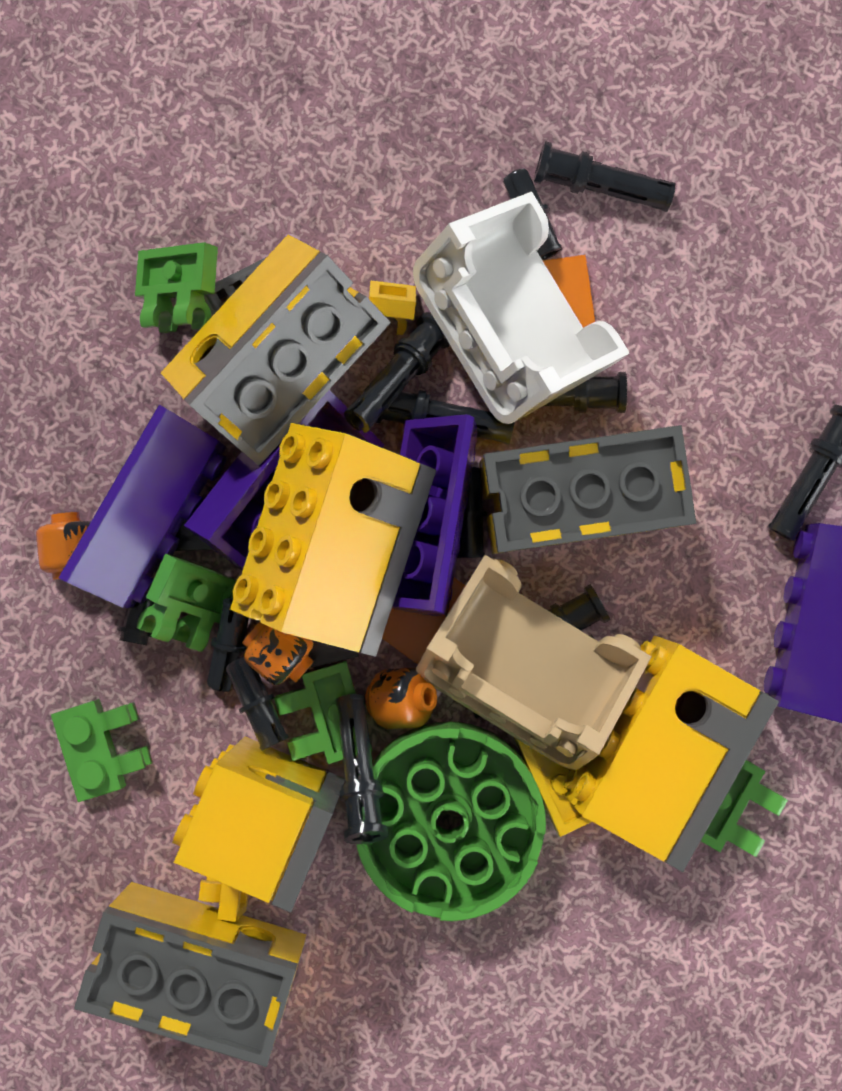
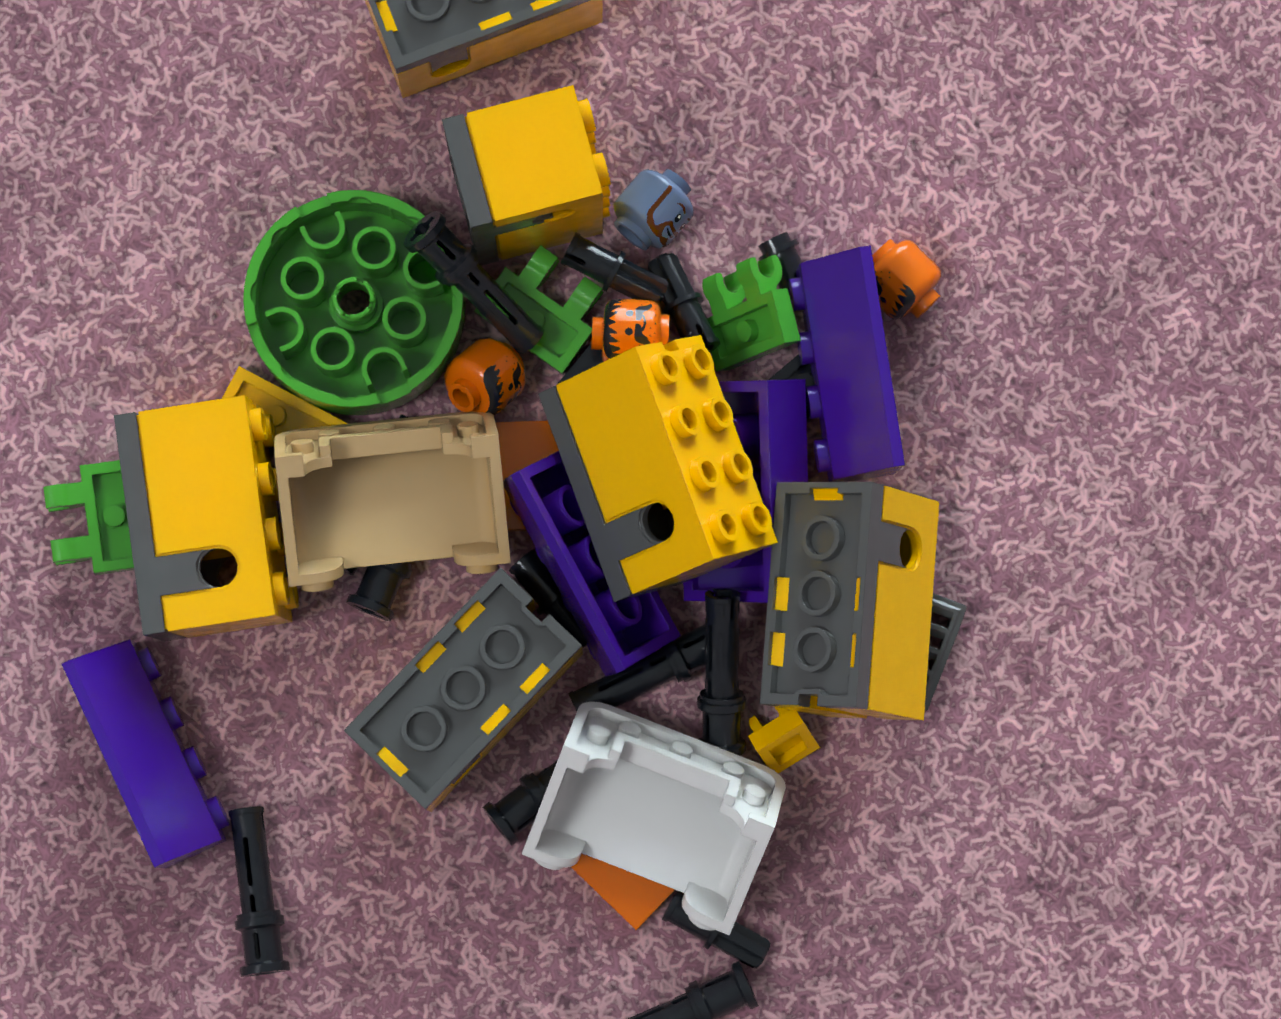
camera: 135 degrees right, 5 degrees down
bright green plate [51,699,153,802] -> none
bright green plate [135,242,218,333] -> none
yellow tile [198,877,248,922] -> none
none -> sand blue head [613,169,694,251]

